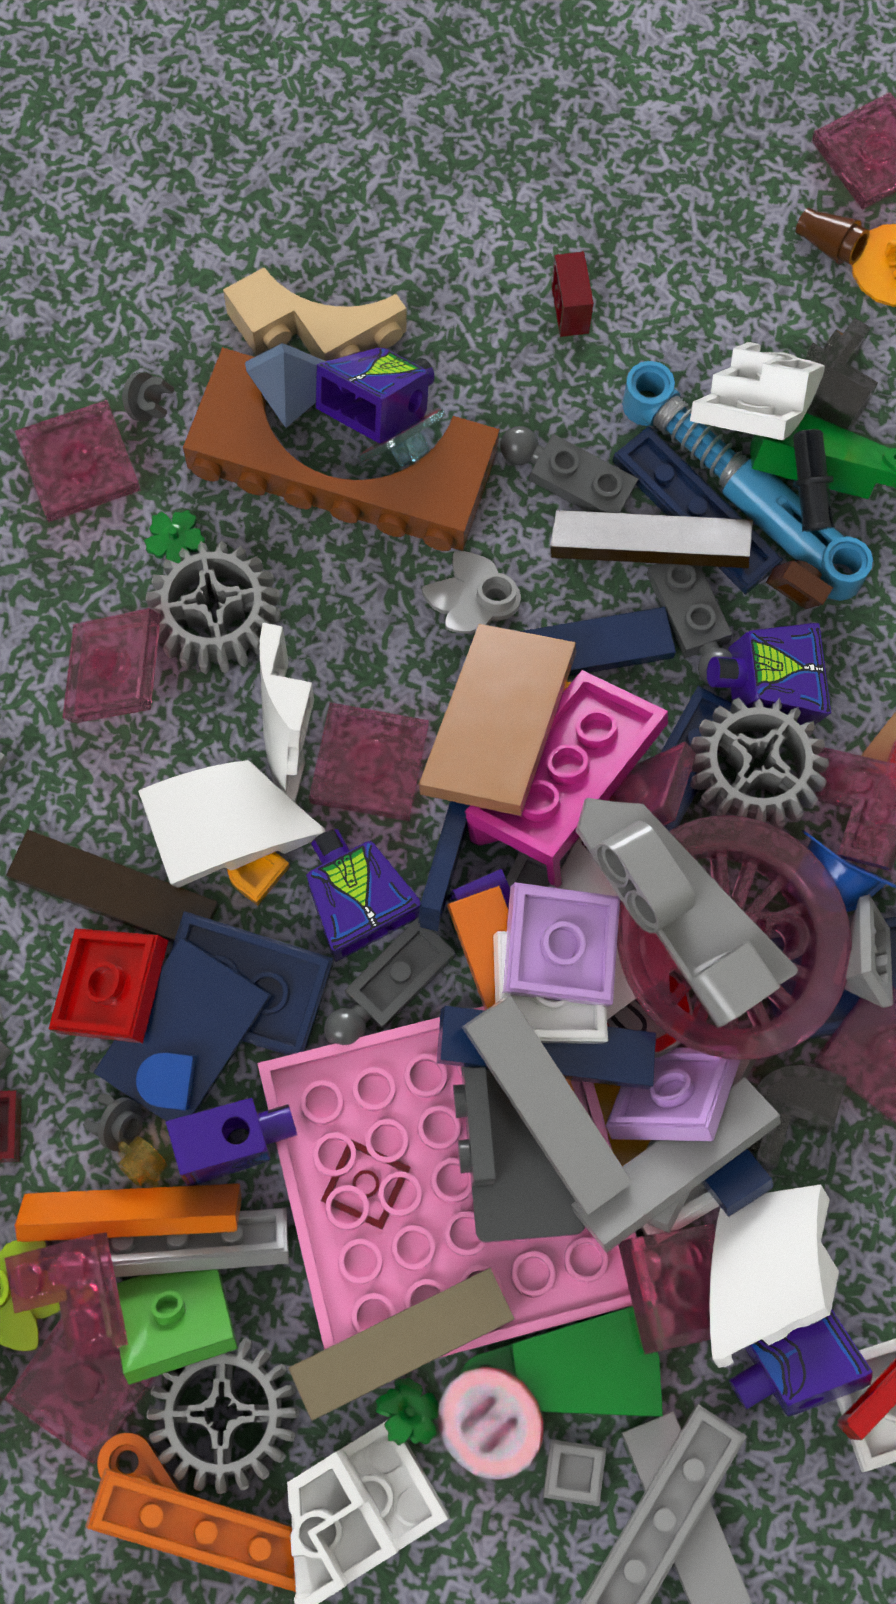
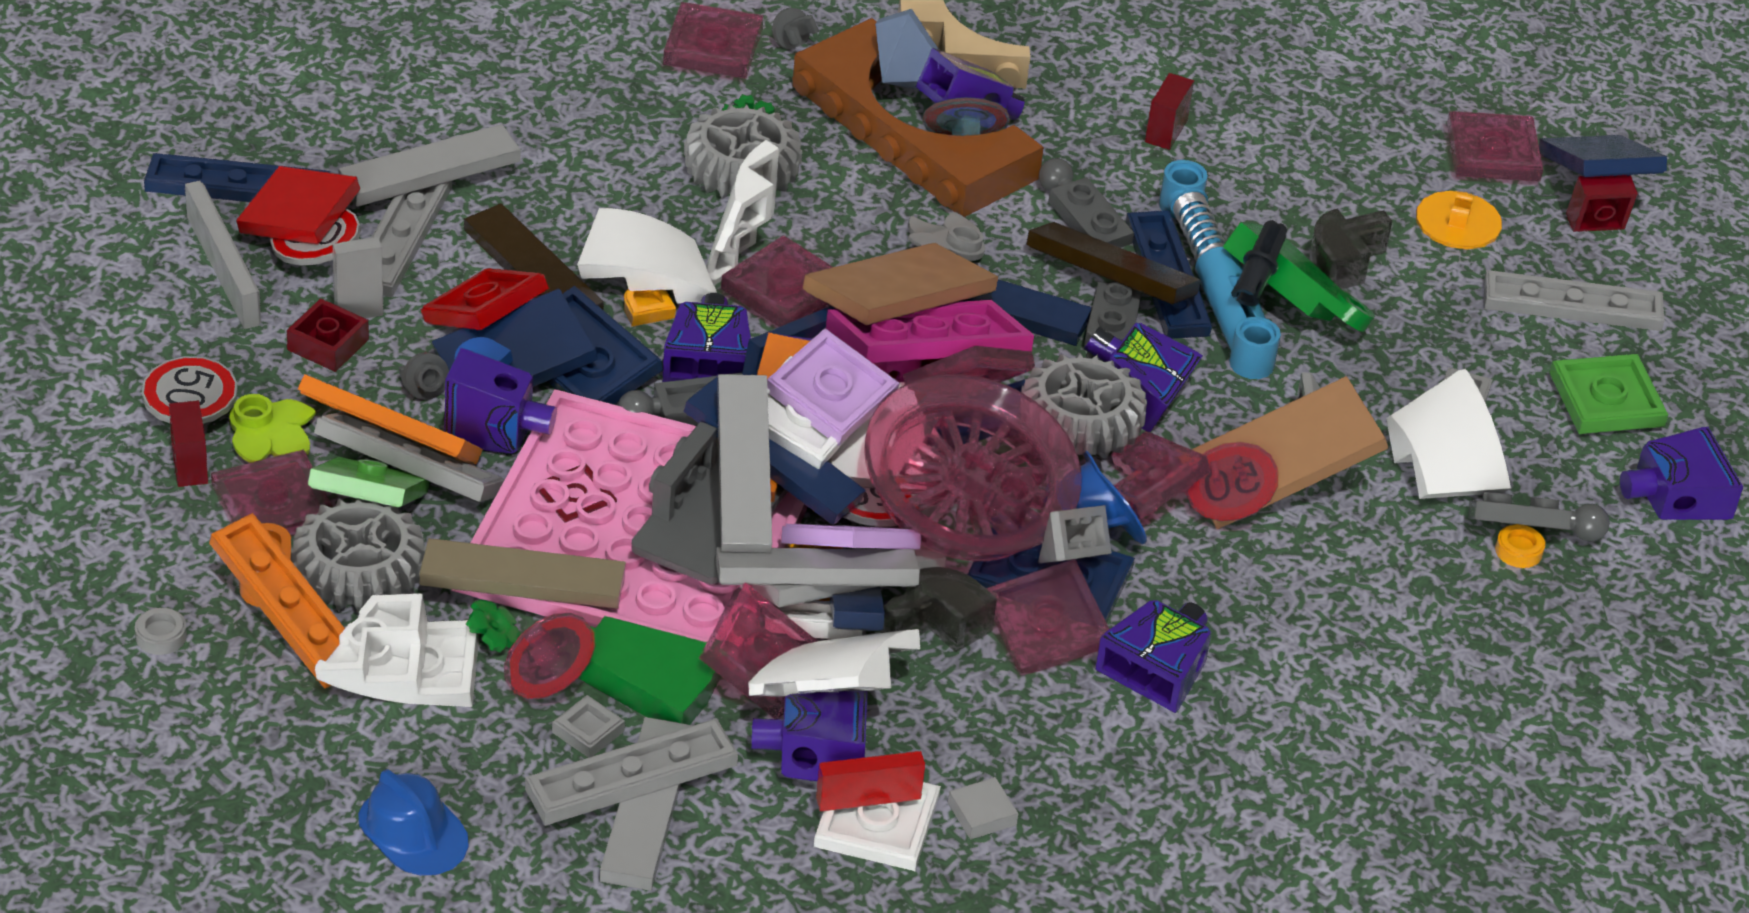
camera: 30 degrees right, 30 degrees down
clear pink plate [4,1232,128,1359] -> none
clear pink plate [62,608,161,723] -> none
clear yellow plate [117,1136,168,1188] -> none
light grey panel [576,798,798,1028] -> none
white slope [690,342,825,440] -> none
reddish brown plate [765,560,833,609] -> none
reddish brown cone [796,208,869,265] -> none

